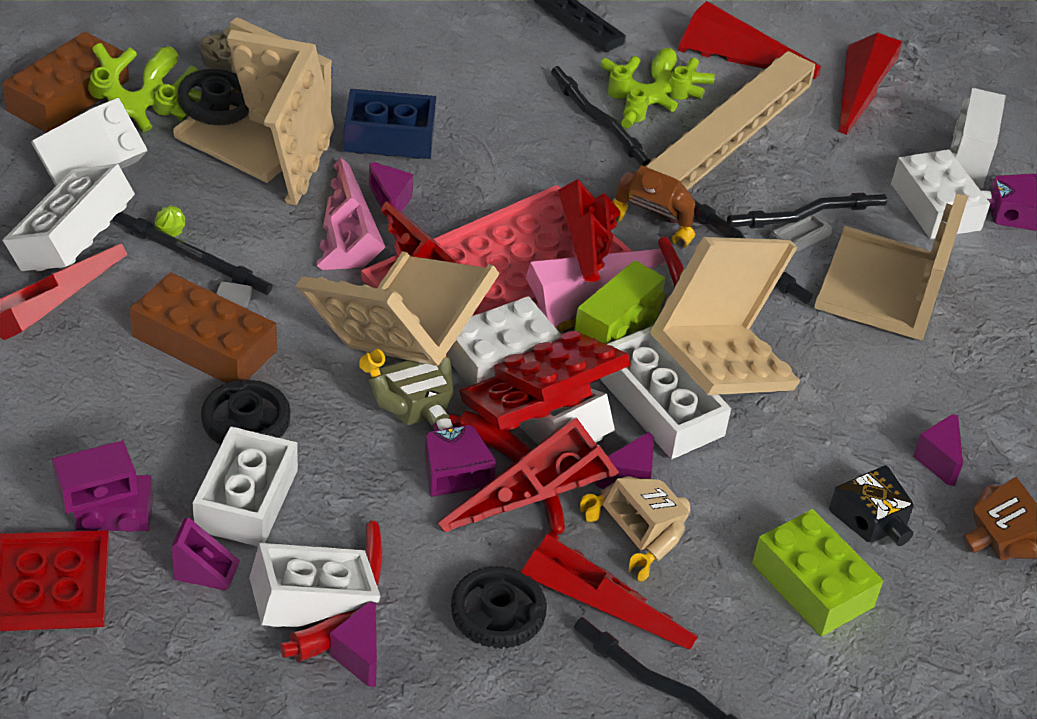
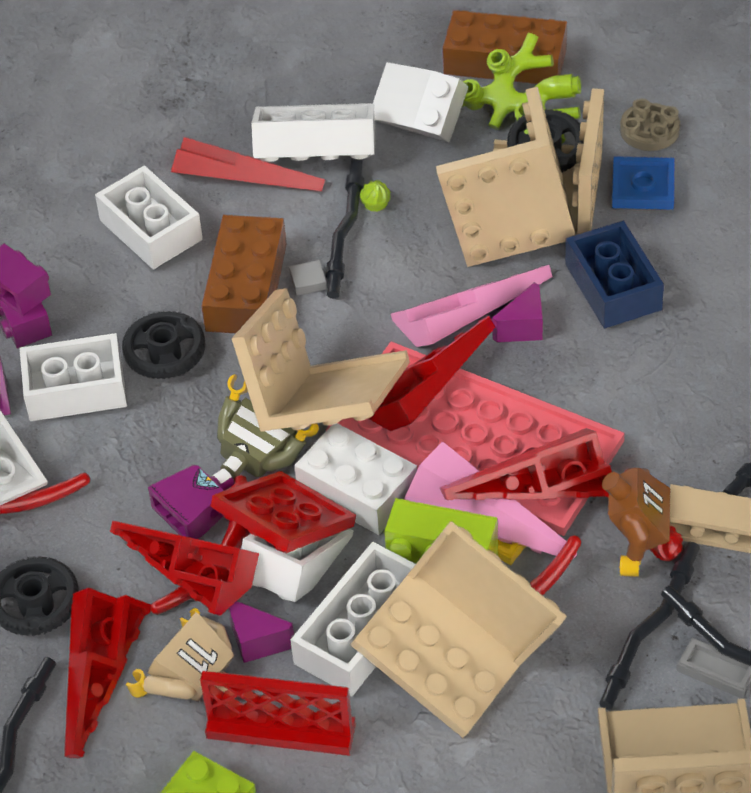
camera: 75 degrees right, 5 degrees up
red plate [493,331,631,402] -> none
none -> white brick [95,166,203,270]
none -> red fence [200,671,356,756]

